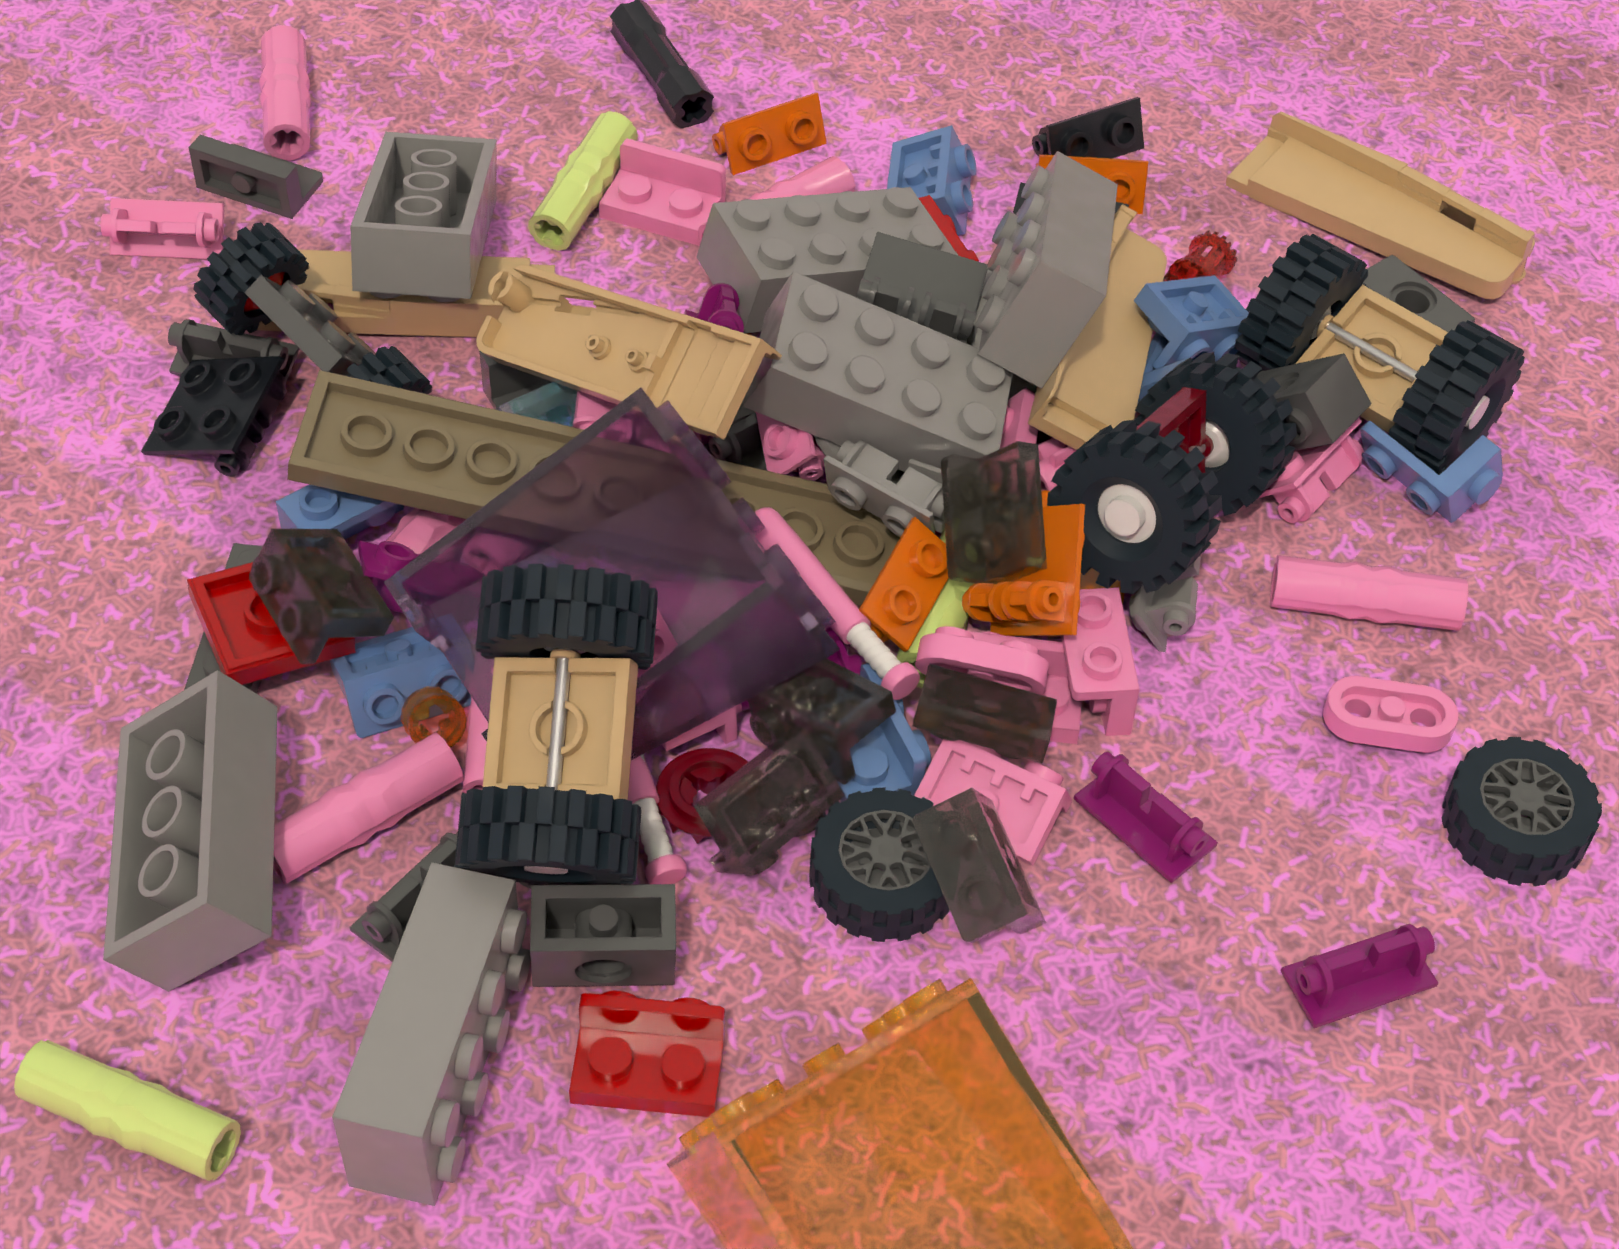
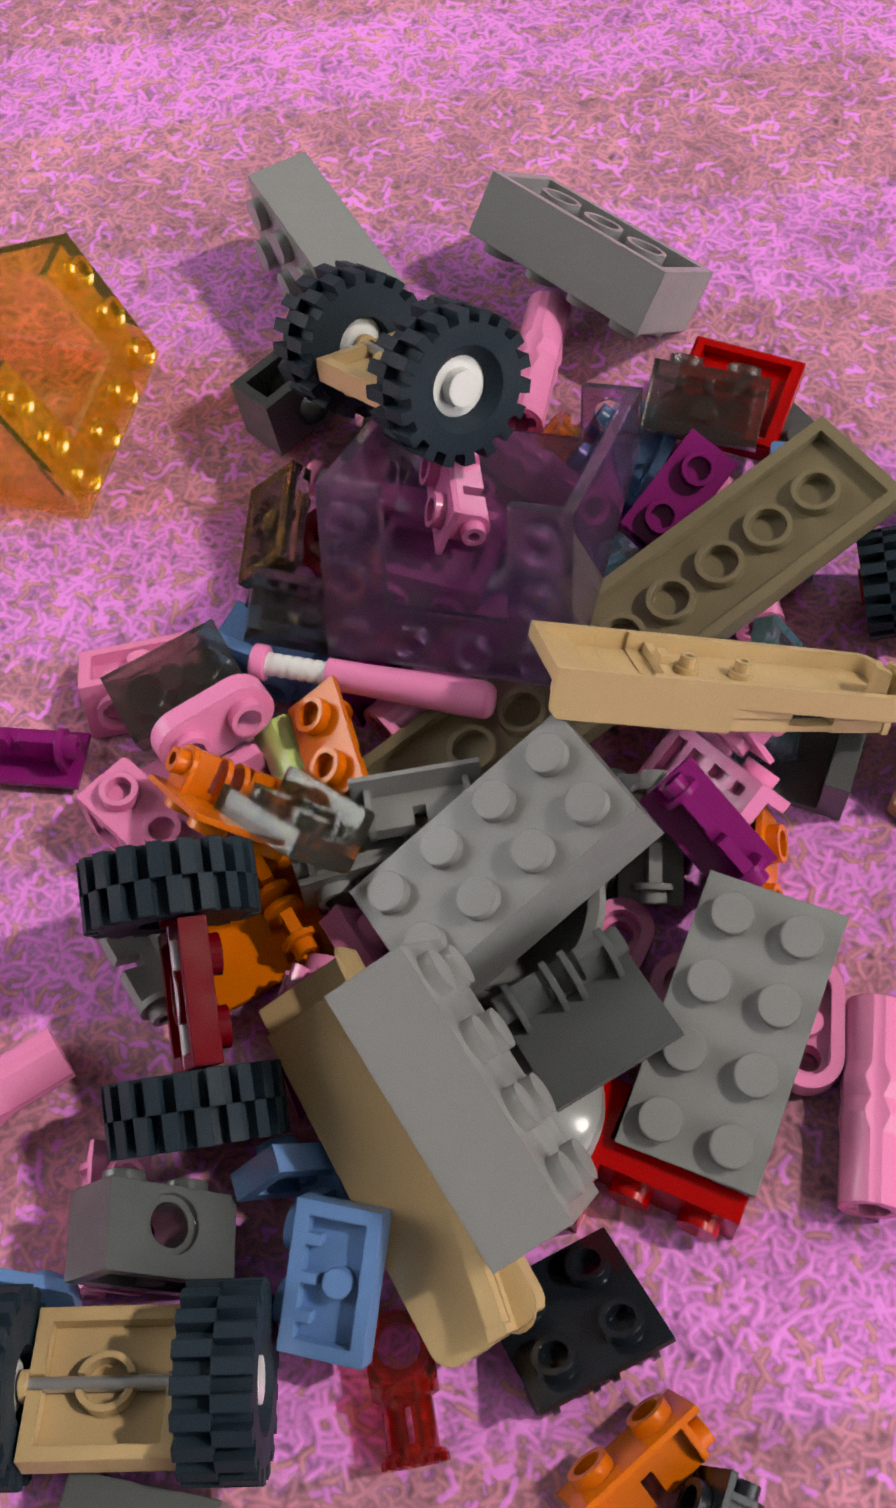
camera: 145 degrees right, 10 degrees up
yellowish green axle [14,1040,241,1181] -> none
red bracket [569,990,725,1118] -> none
black wheel [809,787,962,942] -> none
medium blue bracket [887,125,977,236] -> none
clear smoke bracket [912,788,1046,943] -> none

